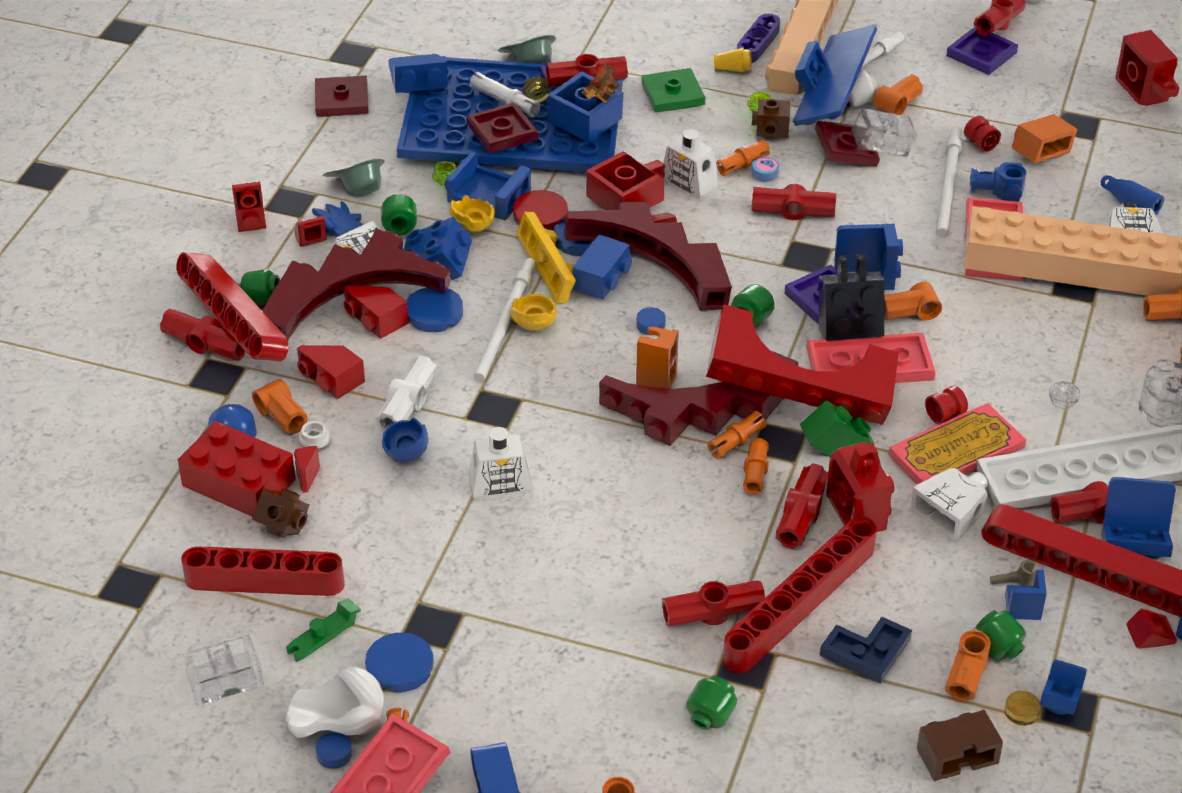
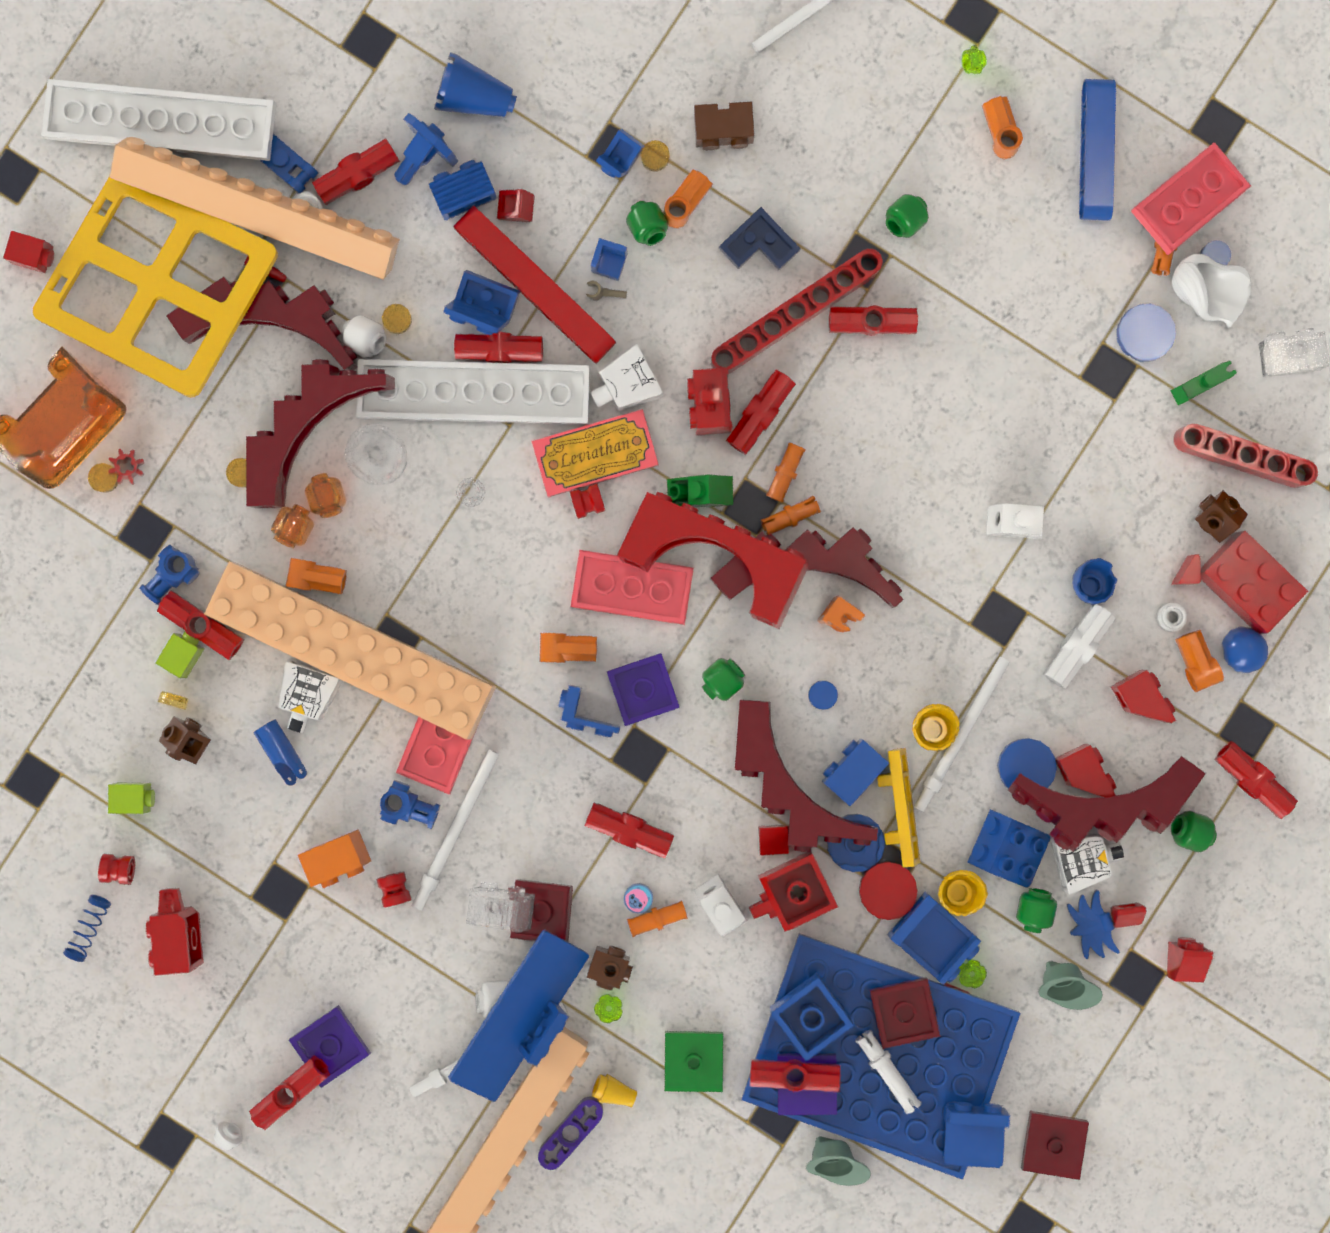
camera: 165 degrees left, 45 degrees up
red beam [176,252,288,362] -> none
clear yellow tile [523,77,551,102] -> none
clear orange tile [582,63,620,102] -> none
black hinge [818,254,884,341] -> none
orange piece [873,74,923,118] -> none

